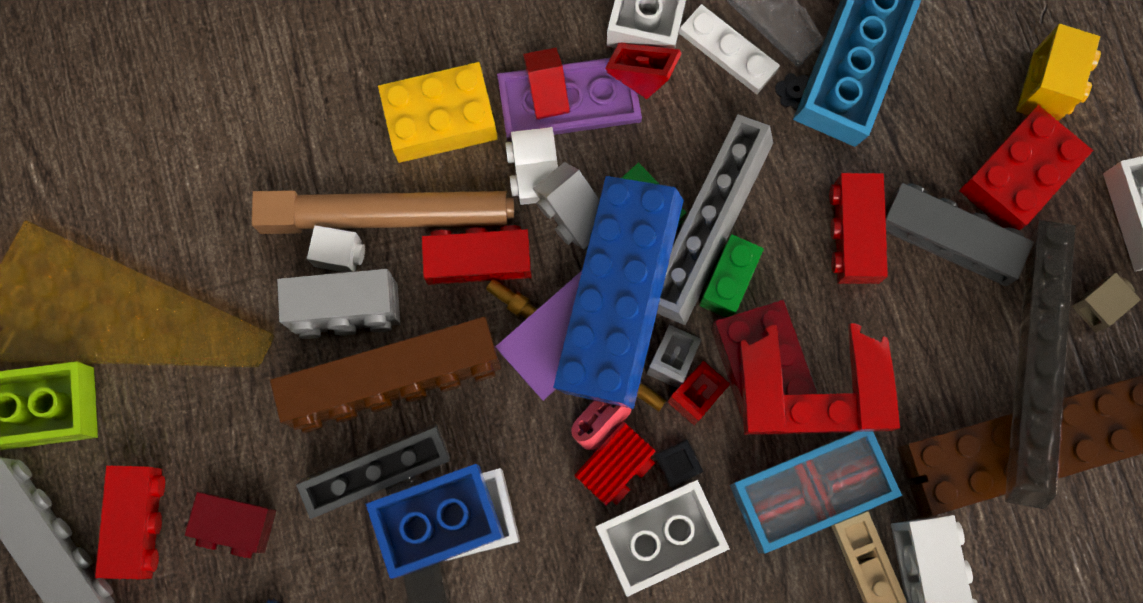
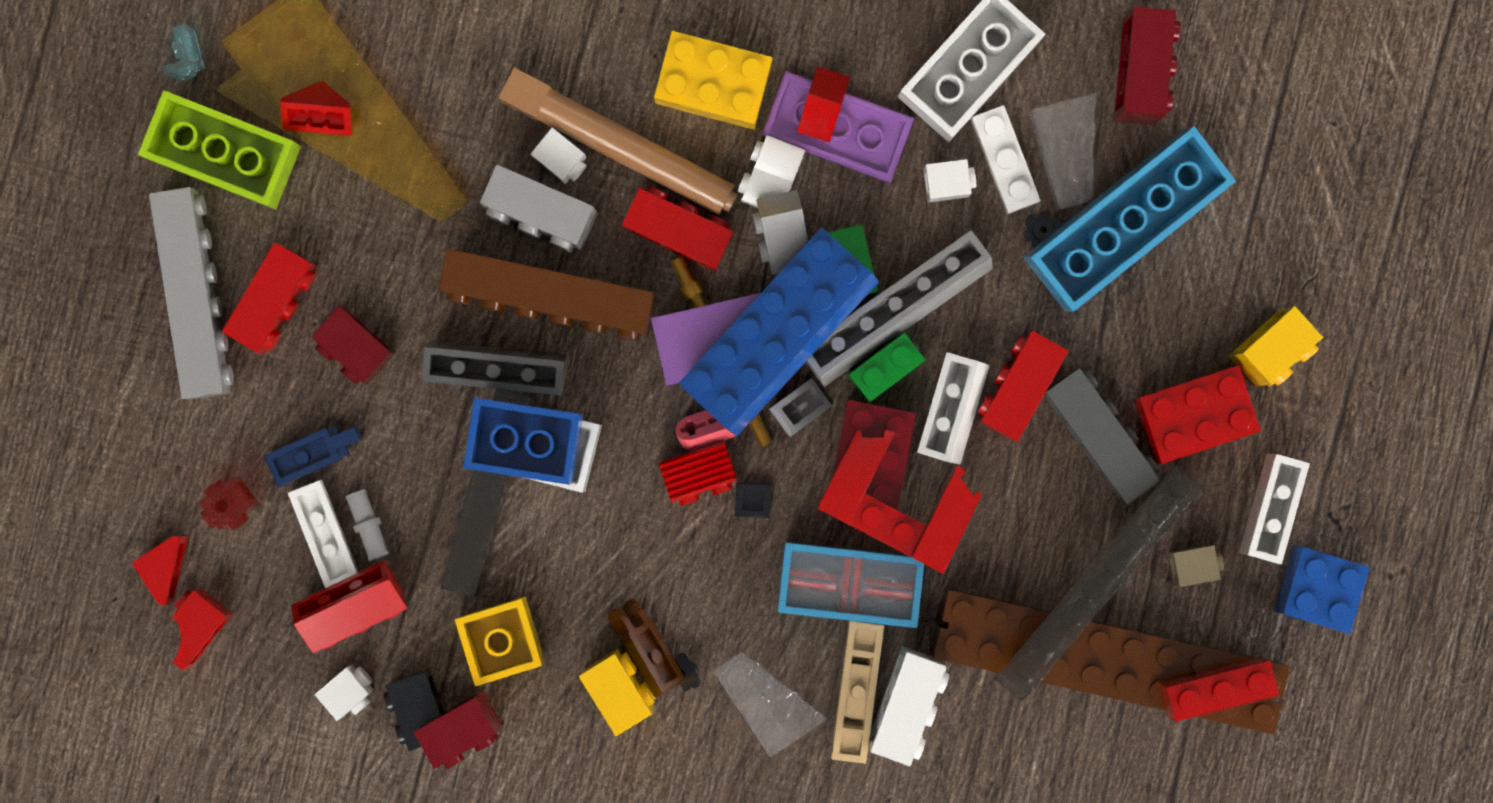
camera: 25 degrees right, 10 degrees up
white brick [595,480,730,597] -> none
red slope [605,43,681,99] -> none
red slope [667,361,730,425] -> none
none -> red slope [280,80,353,136]
none -> white brick [917,352,990,464]
none -> white brick [923,159,976,203]

